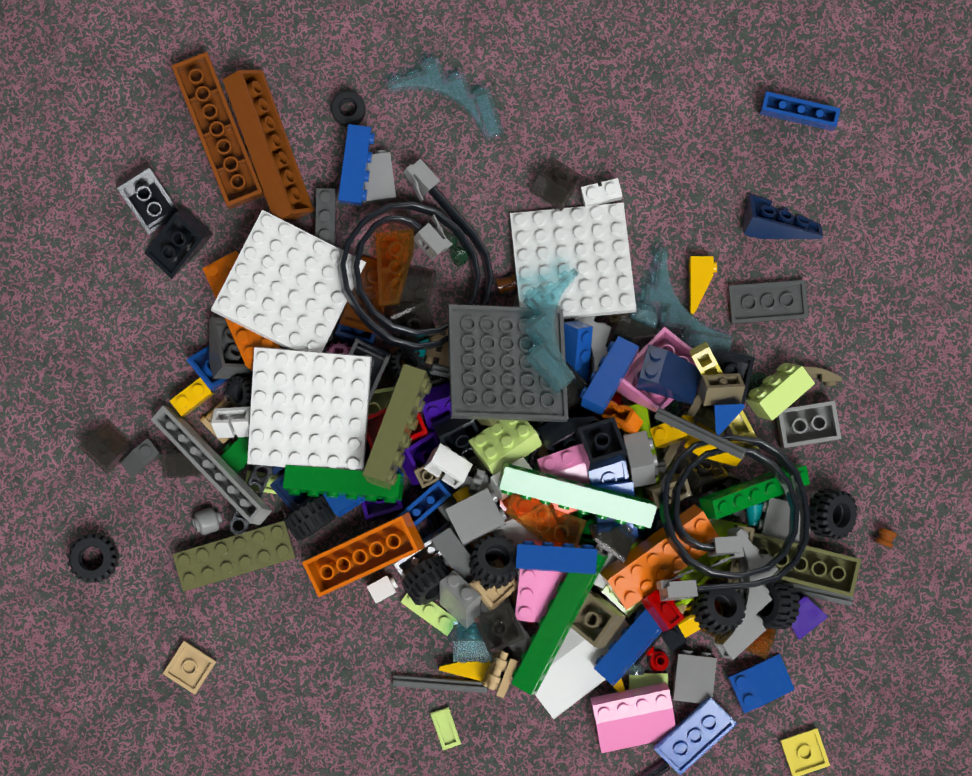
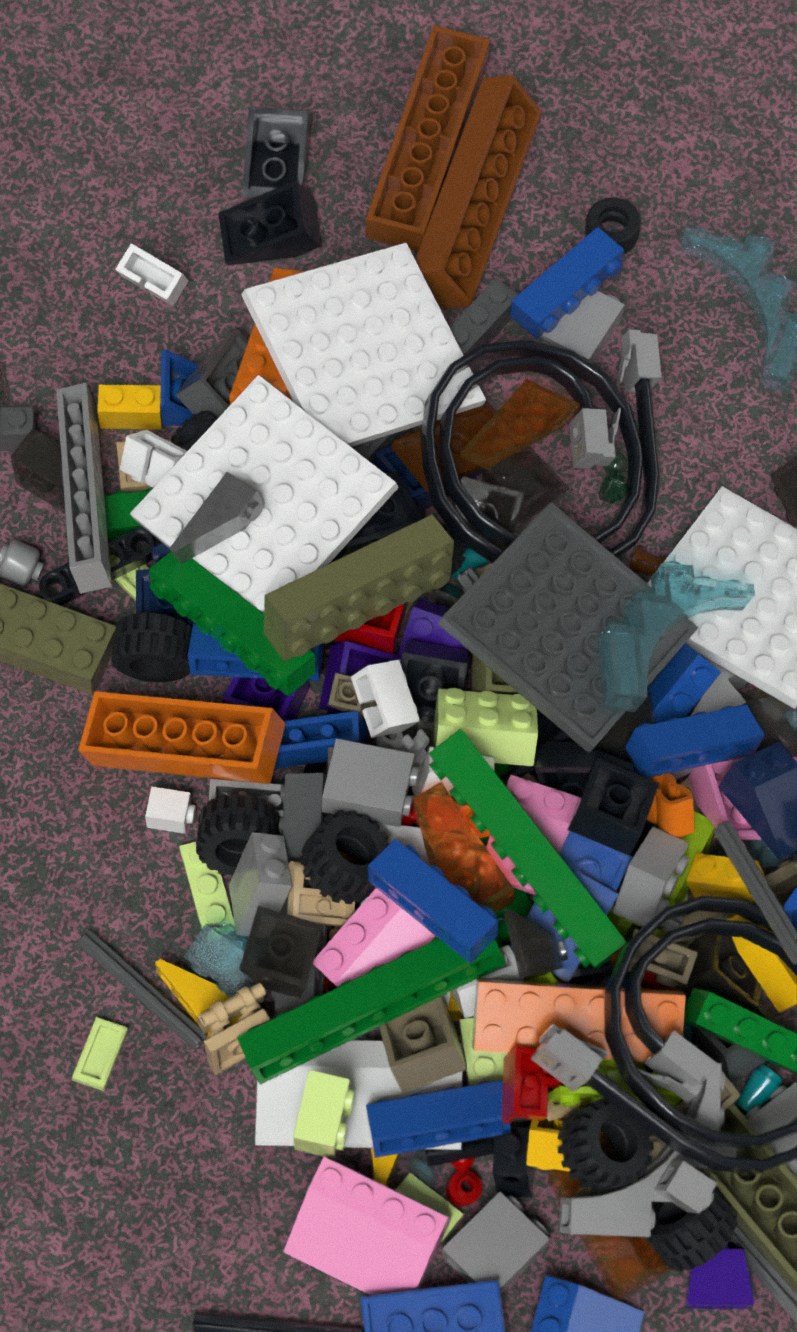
camera: 40 degrees right, 20 degrees down
none -> white piece [115,244,188,306]
none -> flat silver slope [169,472,264,564]
none -> yellowish green brick [293,1070,355,1159]
none -> light grey brick [654,1160,717,1213]

